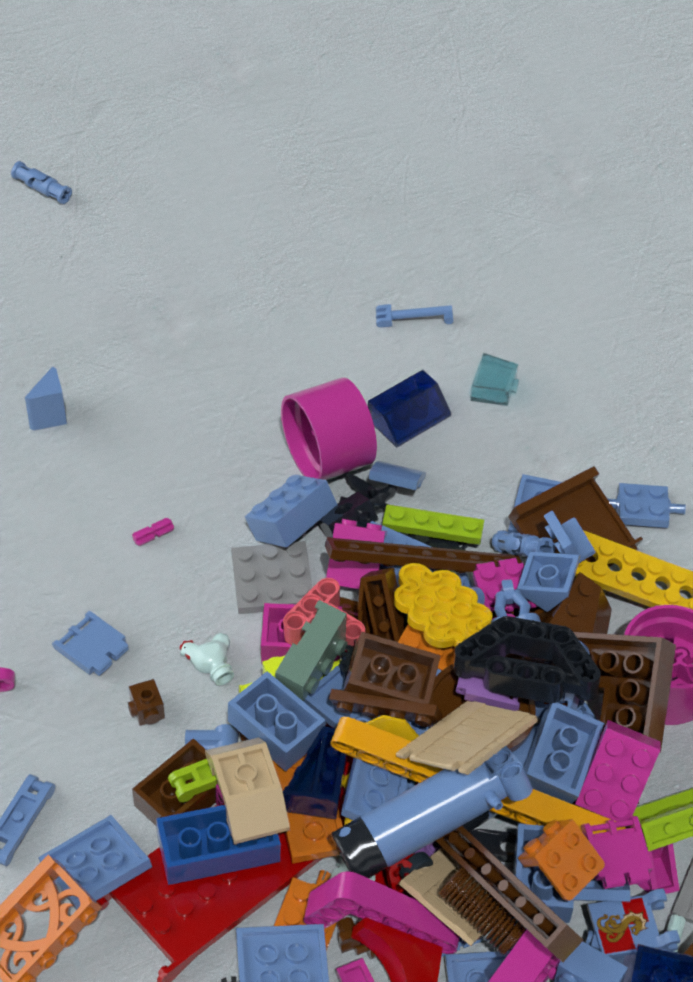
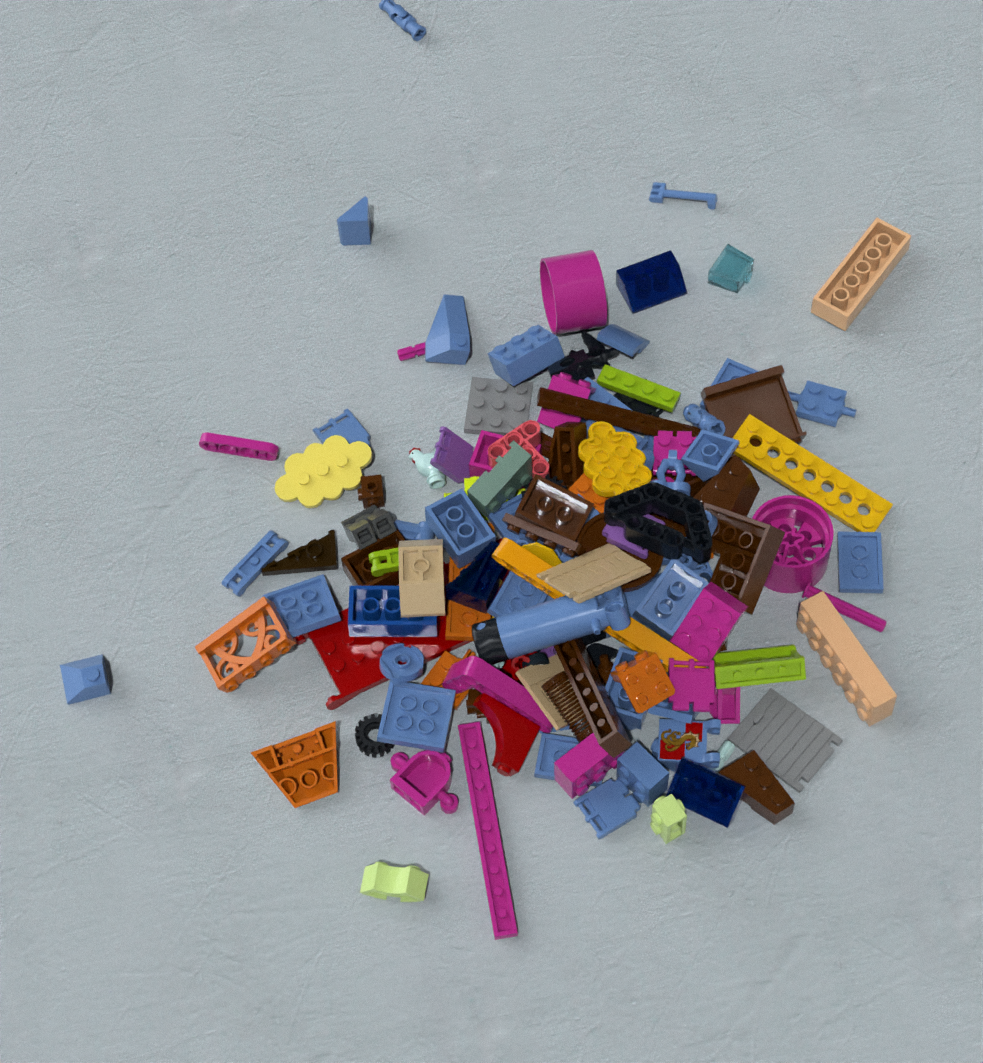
camera: 20 degrees right, 10 degrees up
medium blue bracket [544,511,596,563] -> none
none -> dark brown wing [262,530,337,576]
none -> light yellow plate [275,435,373,508]
none -> dark grey hips [341,505,397,550]
none -> medium blue plate [379,643,424,685]
none -> medium blue wedge [425,294,470,365]
none -> medium lavender plate [430,426,474,483]
none -> reddish brown cylinder [598,654,613,684]
none -> light nougat brick [811,218,911,331]

